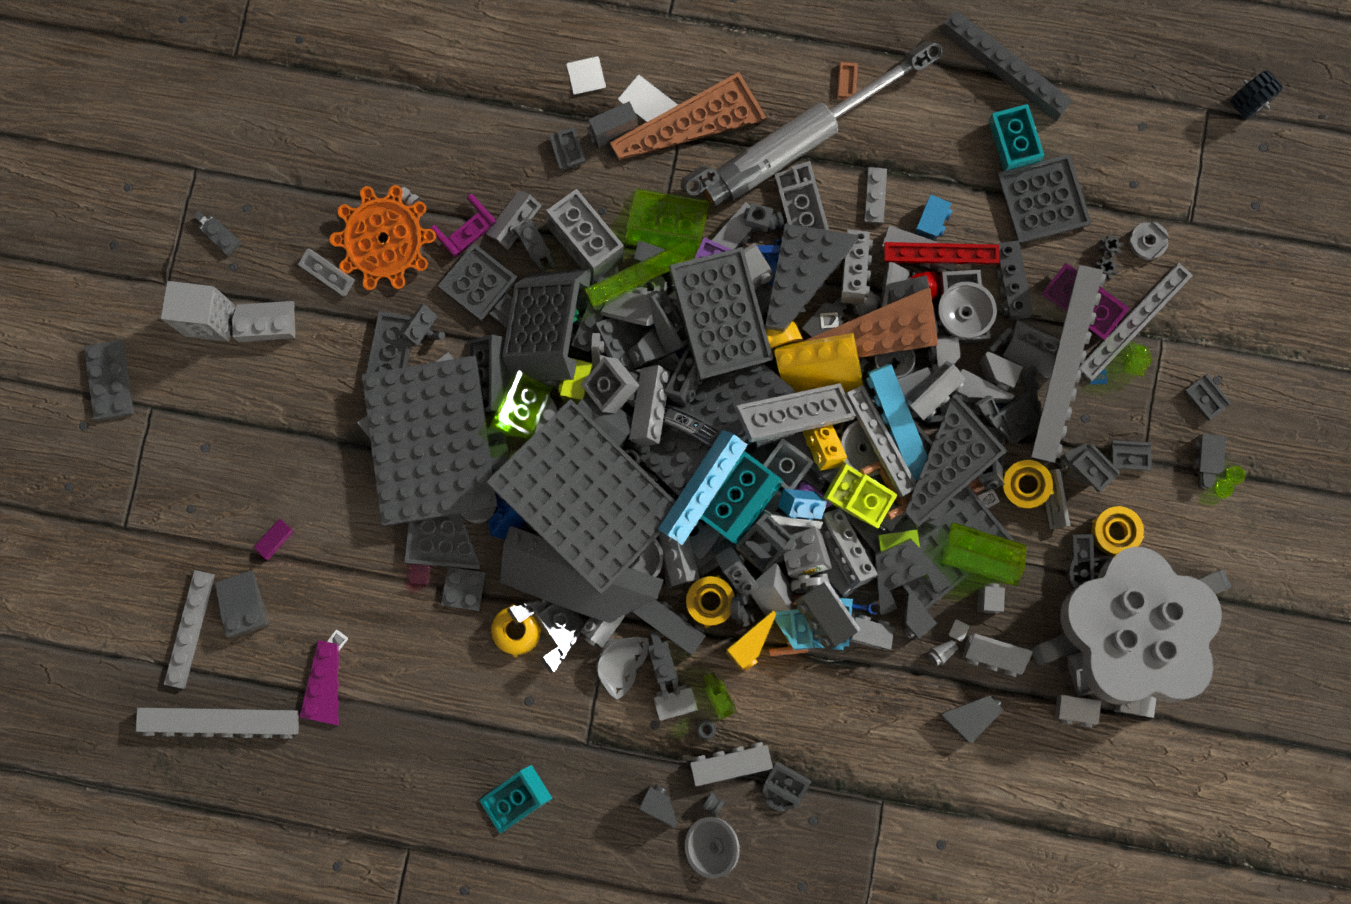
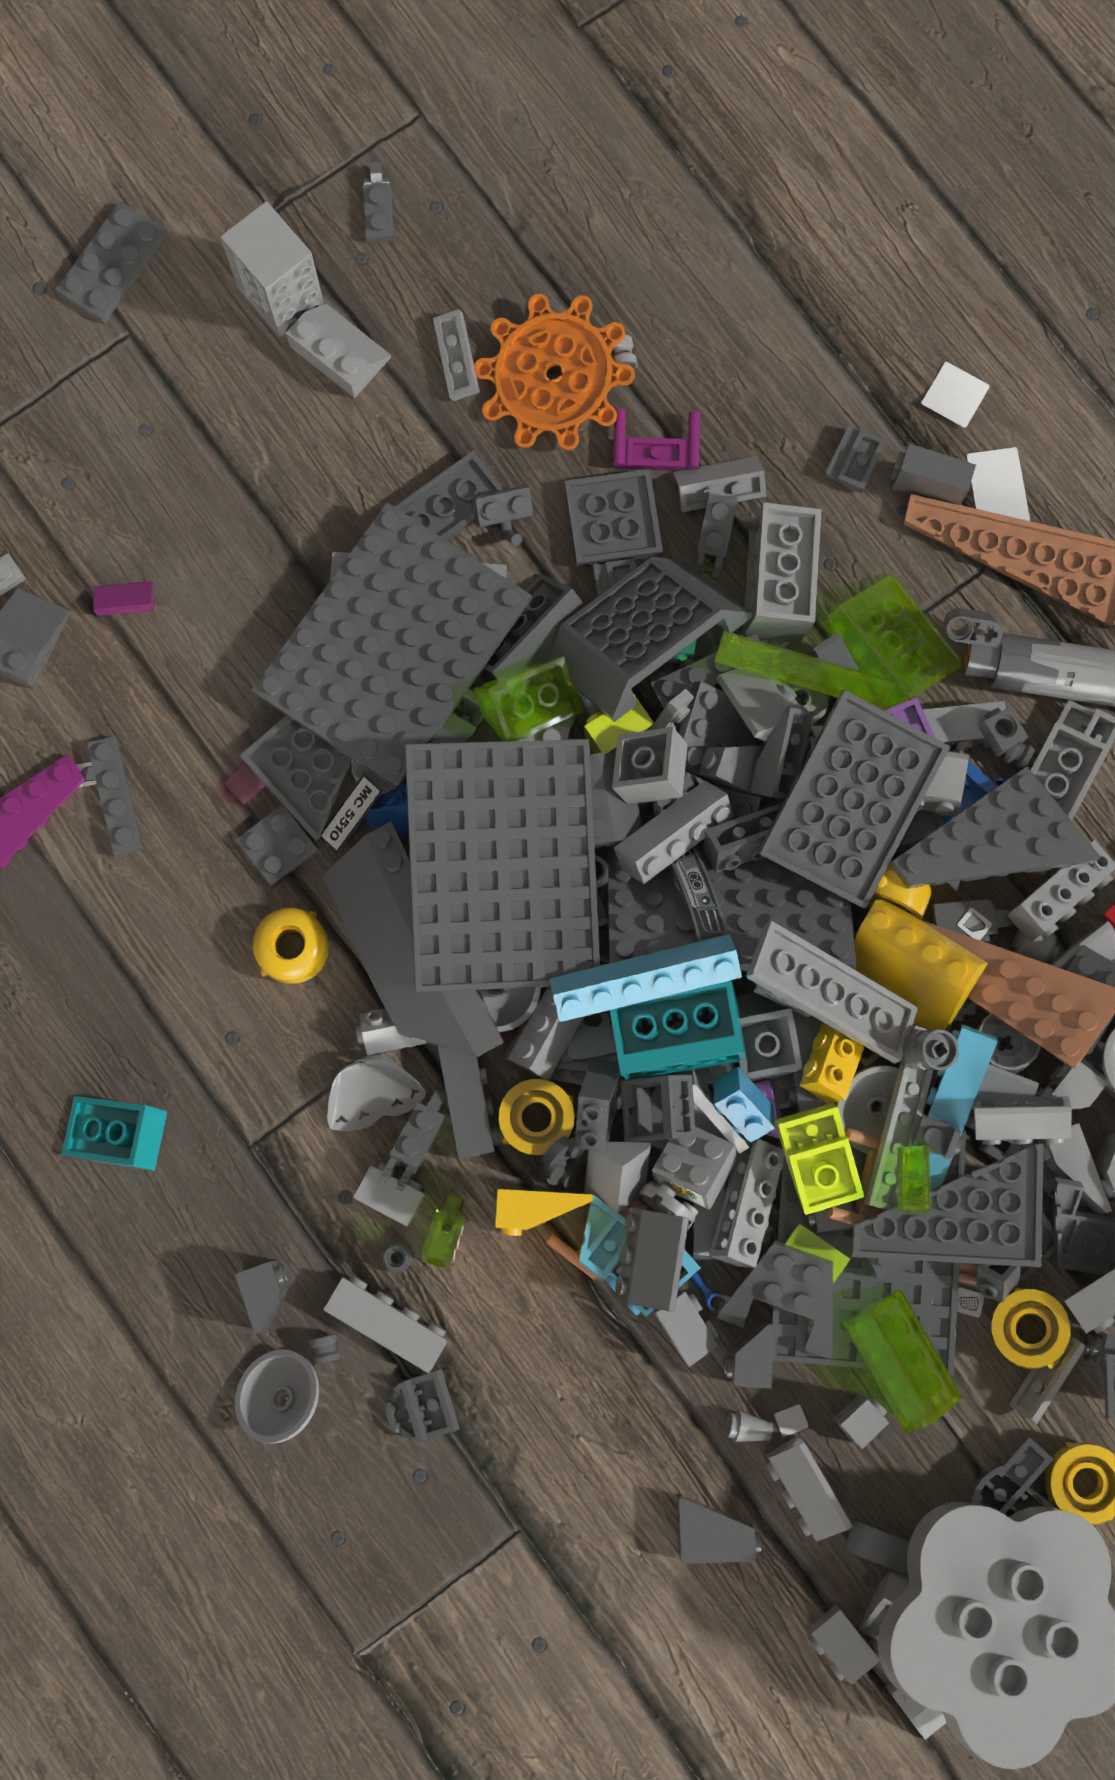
camera: 40 degrees right, 0 degrees up
dark grey wing [507,599,585,674] -> none
none -> dark grey plate [87,736,144,857]
none -> sticker [320,773,383,854]
none -> clear neon green brick [897,1146,931,1214]
none -> dark grey wheel [903,1030,959,1070]
none -> dark grey bracket [912,1114,963,1161]

